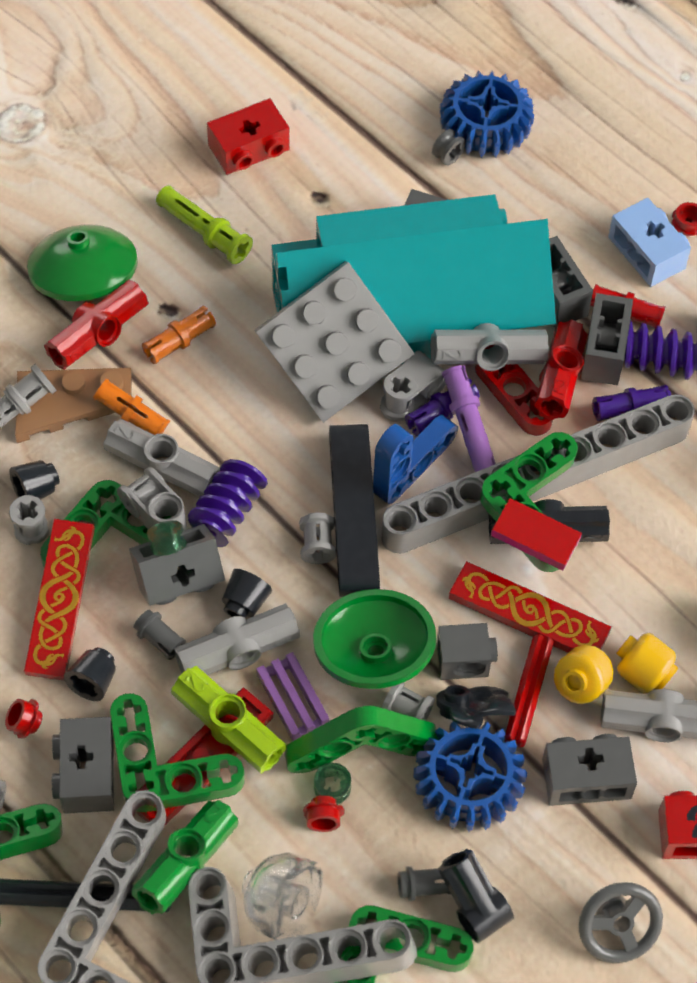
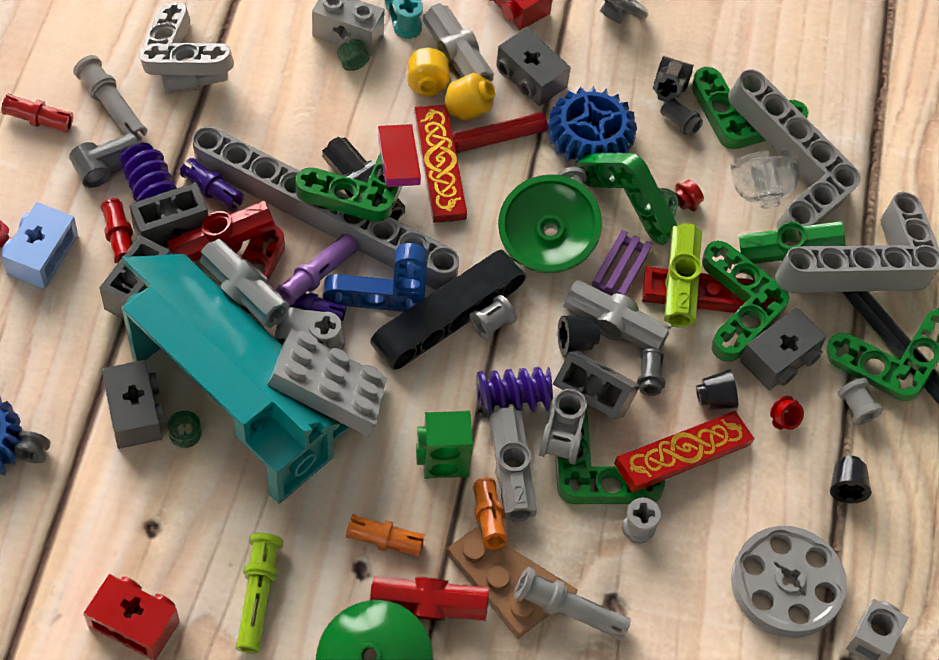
camera: 130 degrees left, 0 degrees up
black hat [9,460,60,500] -> none
clear green bush [147,520,187,556] -> none
dark grey brick [436,623,498,680] -> none
black plate [436,685,516,729] -> none
none -> green brick [416,411,473,479]

